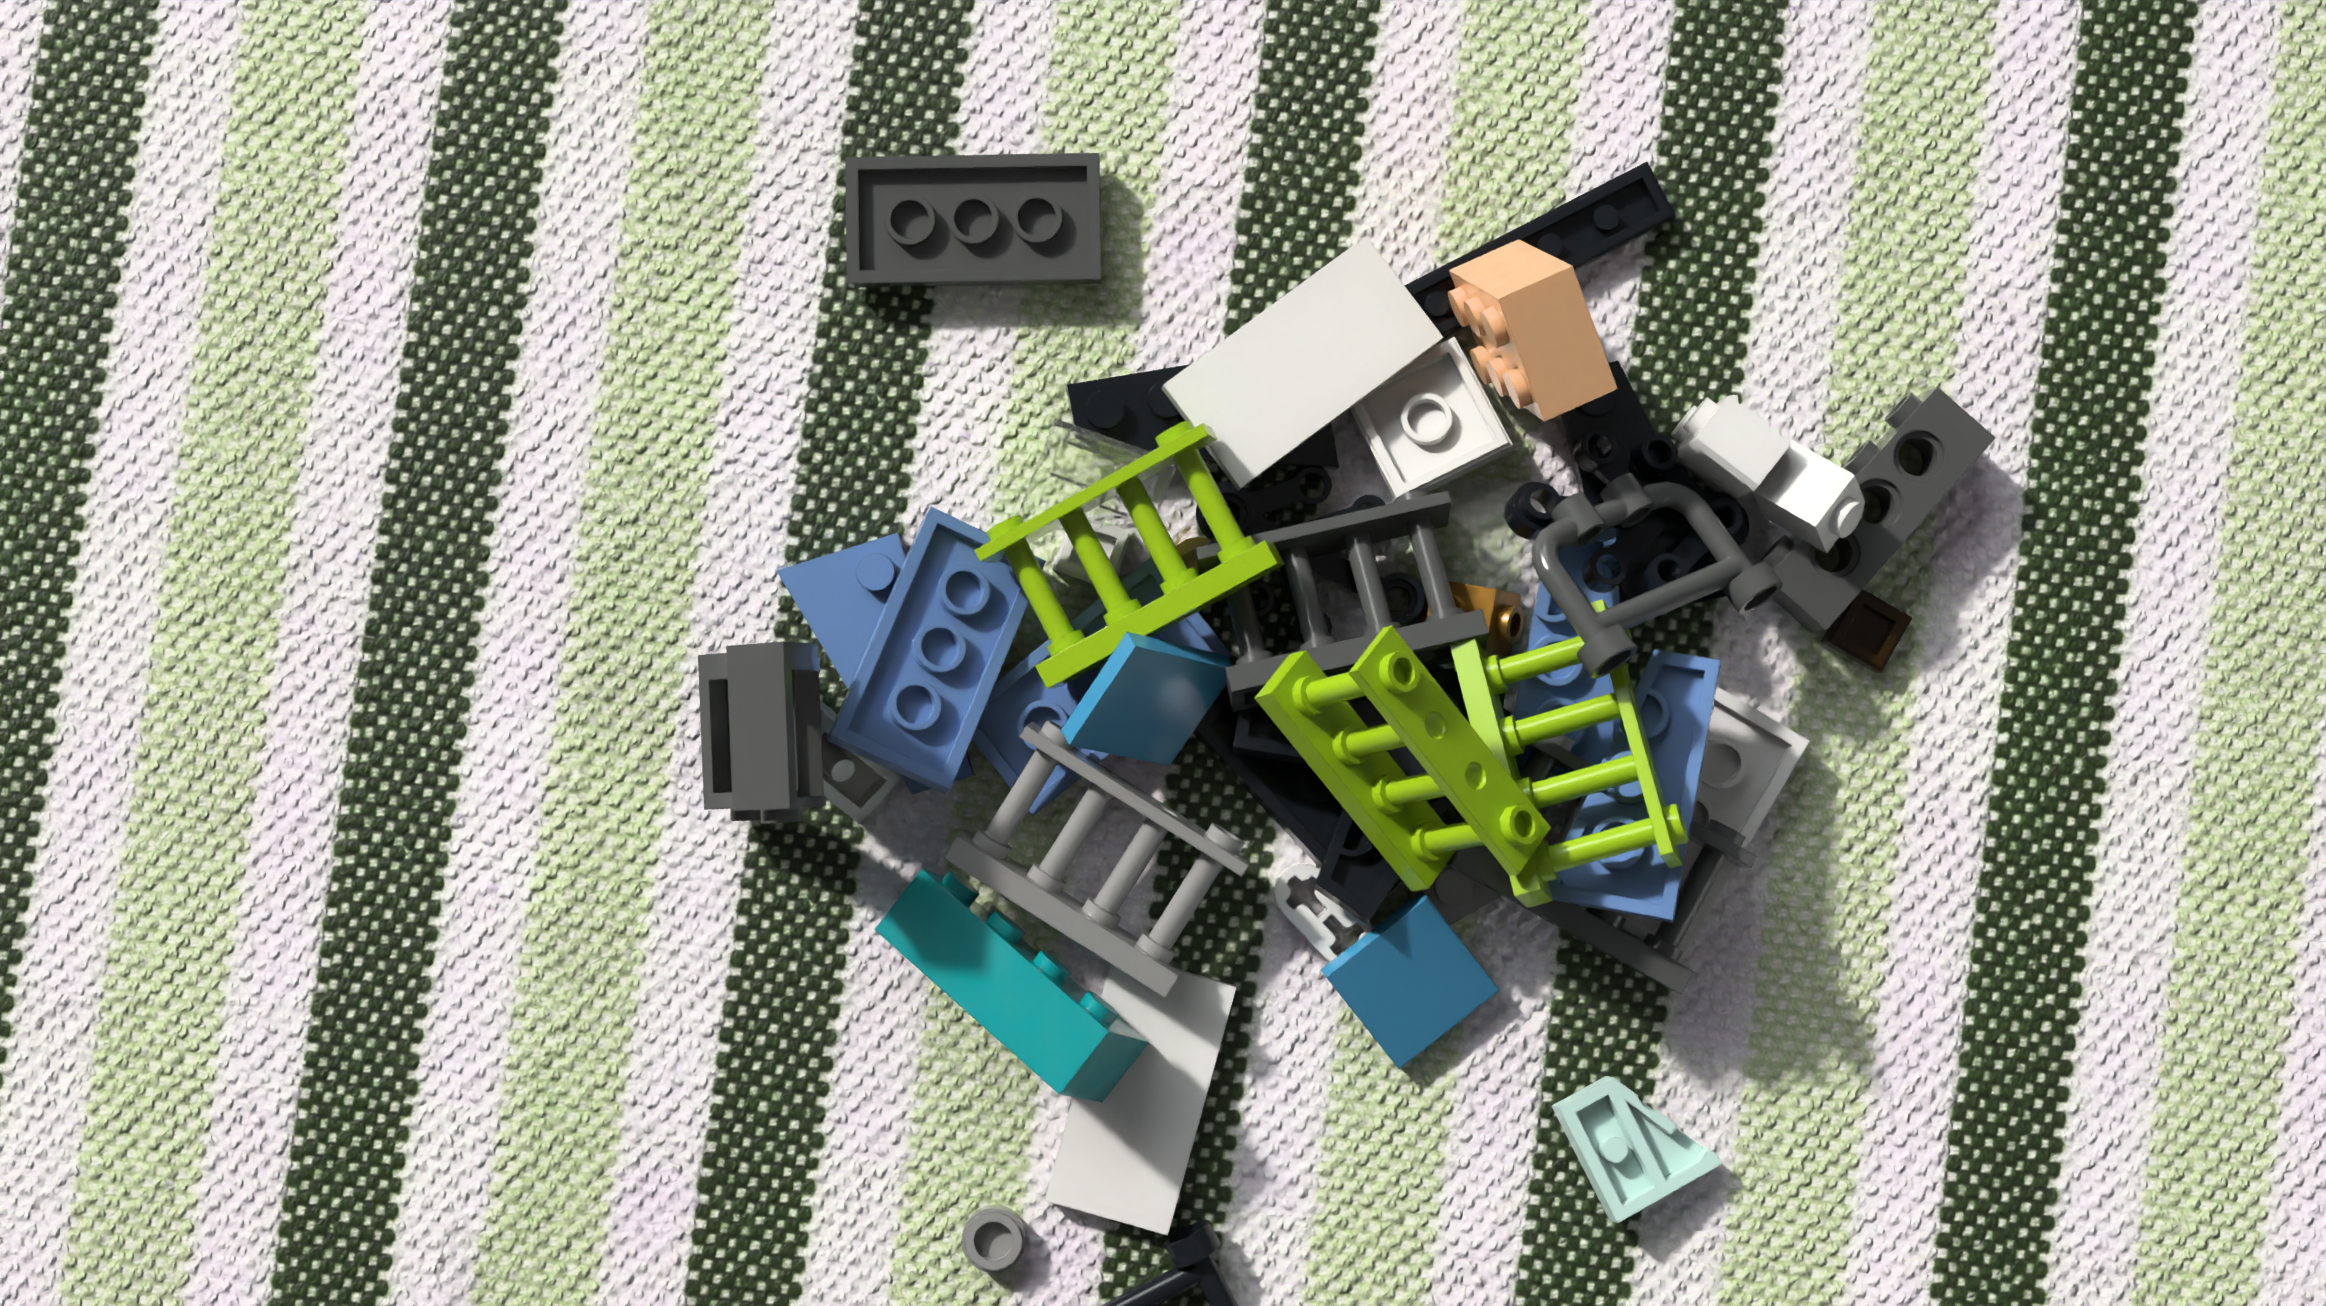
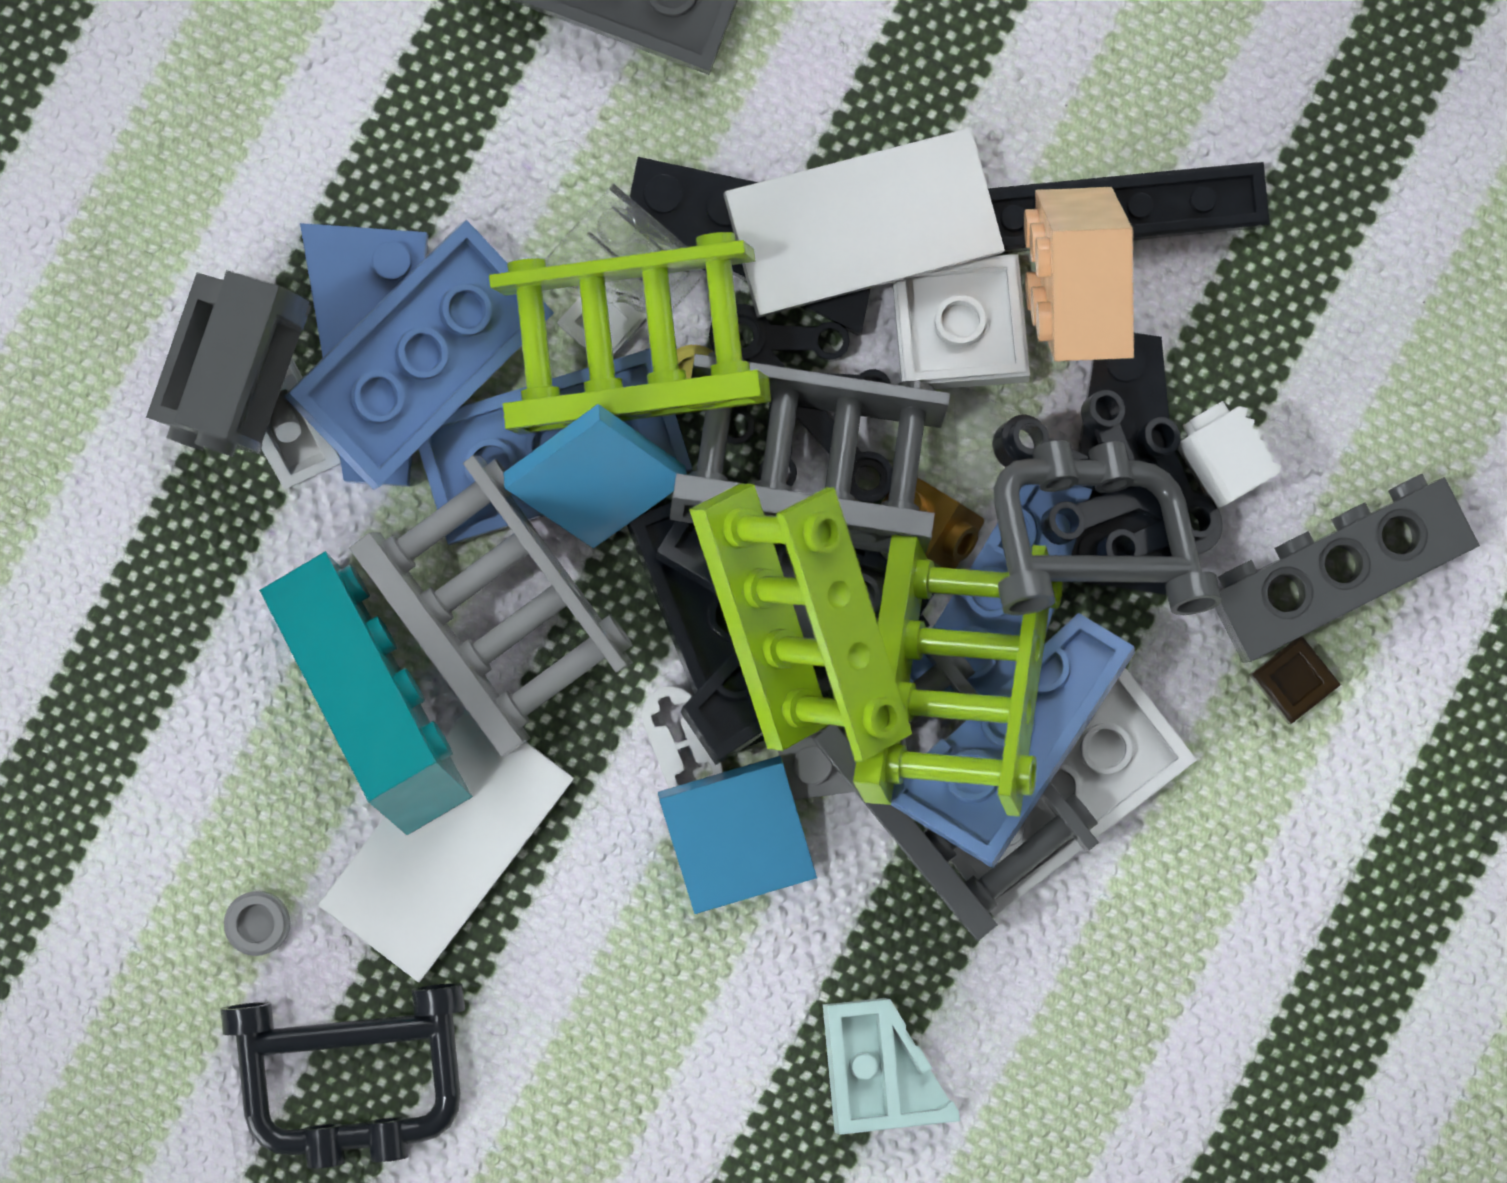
camera: 20 degrees right, 0 degrees up
white brick [1752,440,1865,553] -> none

